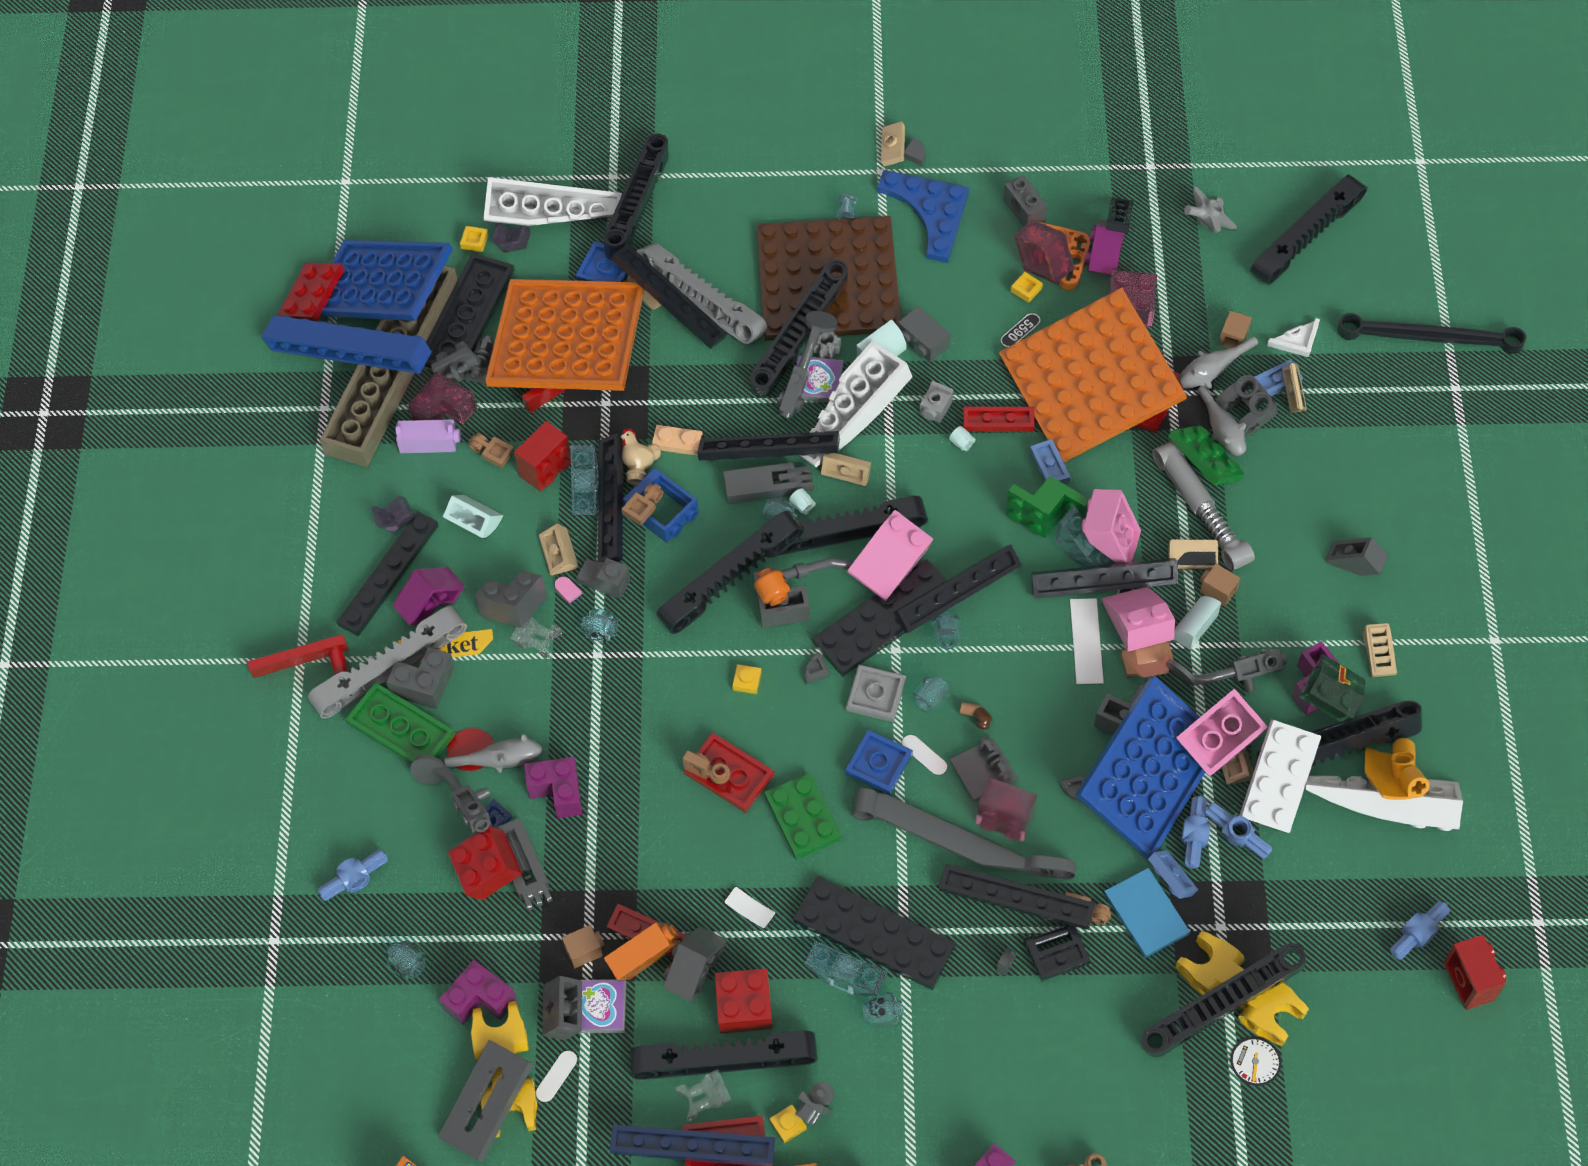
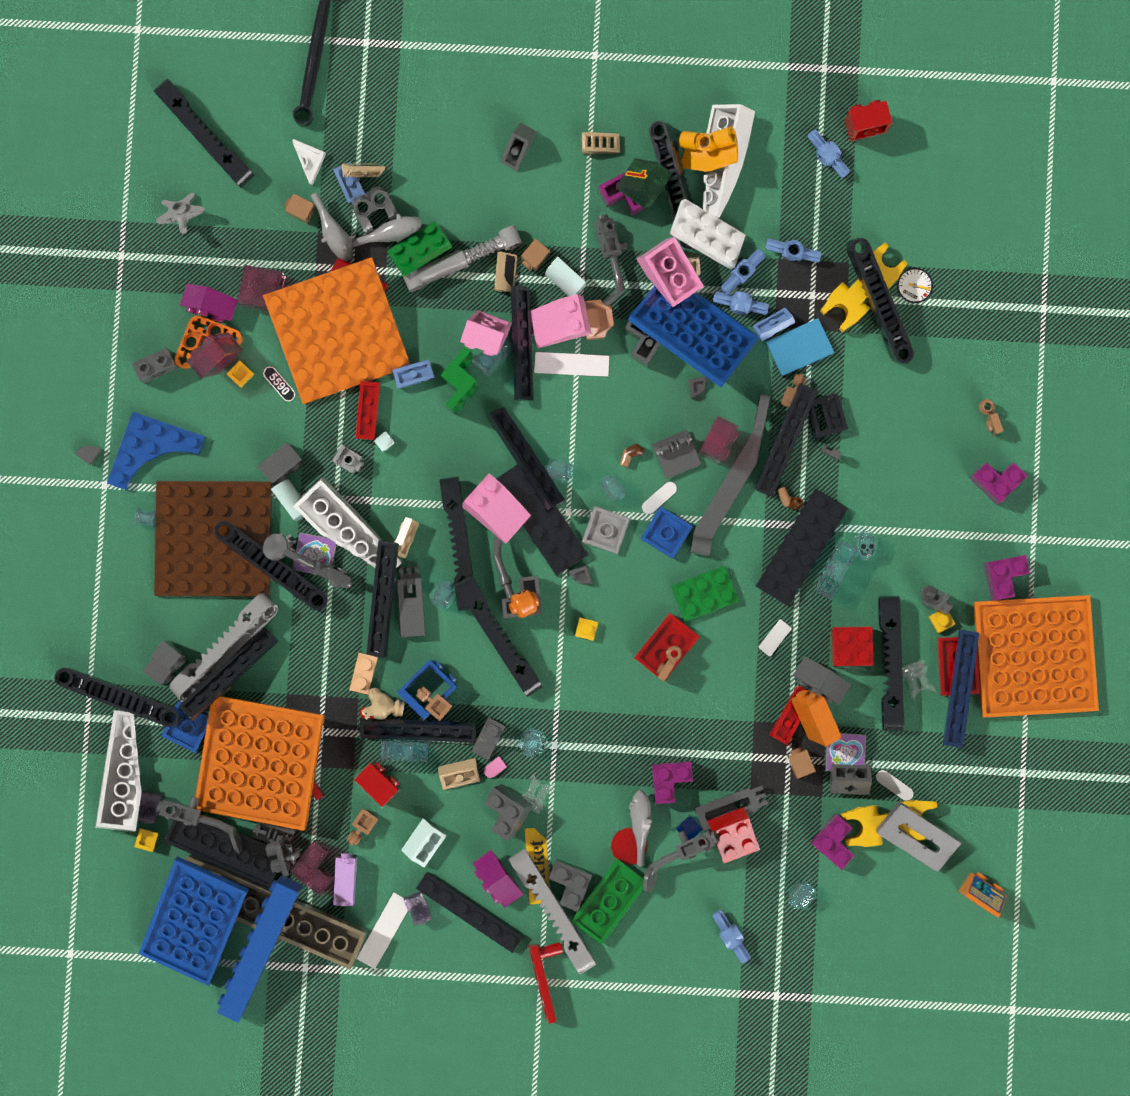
camera: 85 degrees left, 25 degrees up
red plate [277,263,344,322] -> none
light aqua hose [789,488,816,515] -> none
tan plate [881,121,905,167] -> none
black tile [1106,198,1134,233] -> none
none -> dark grey brick [143,640,188,686]
none -> dark grey piece [157,797,243,854]
none -> white sticker [357,893,412,969]
none -> medium blue axle [765,239,821,263]
none -> arm [777,487,803,509]

